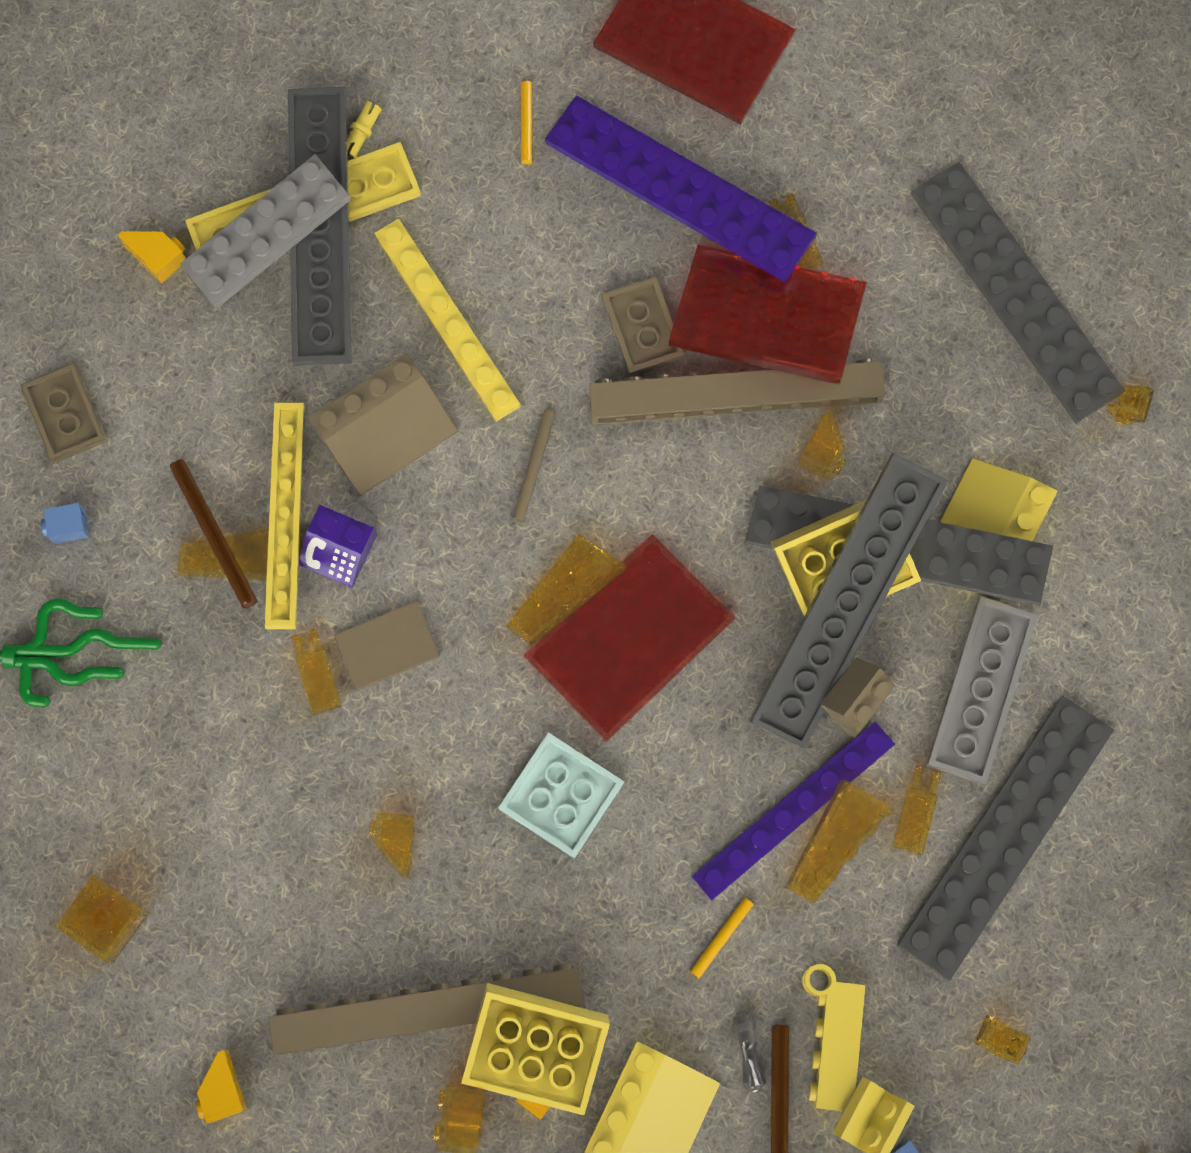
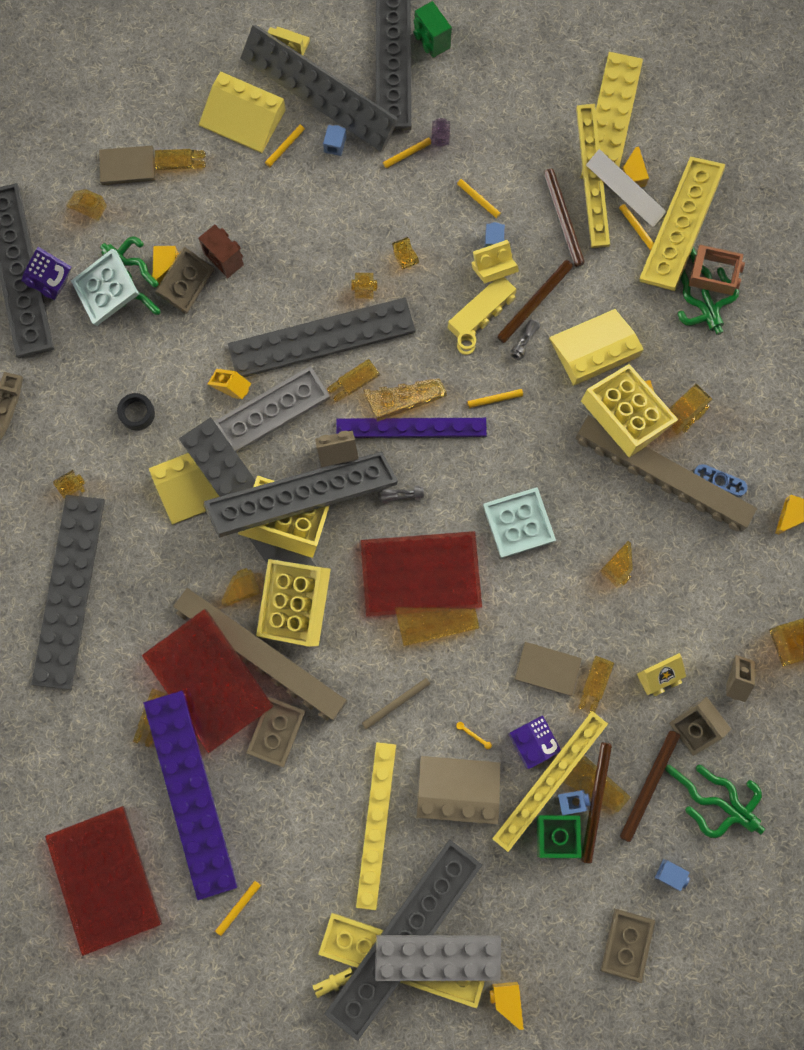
camera: 140 degrees left, 0 degrees up
none -> black tyre [117,393,155,431]
none -> yellow slope [208,369,251,399]
none -> light yellow slope [256,559,331,646]
none -> clear yellow brick [351,273,377,299]
none -> flat silver piece [377,486,424,504]
none -> yellow hinge [456,722,492,749]
none -> green brick [537,815,581,858]
none -> medium blue brick [558,790,591,815]
none -> reddish brown axle [620,731,680,842]
none -> light yellow slope [637,653,686,696]
none -> dark tan slope [669,696,731,756]
none -> medium blue beam [693,464,747,497]
none -> dark tan slope [726,655,755,702]

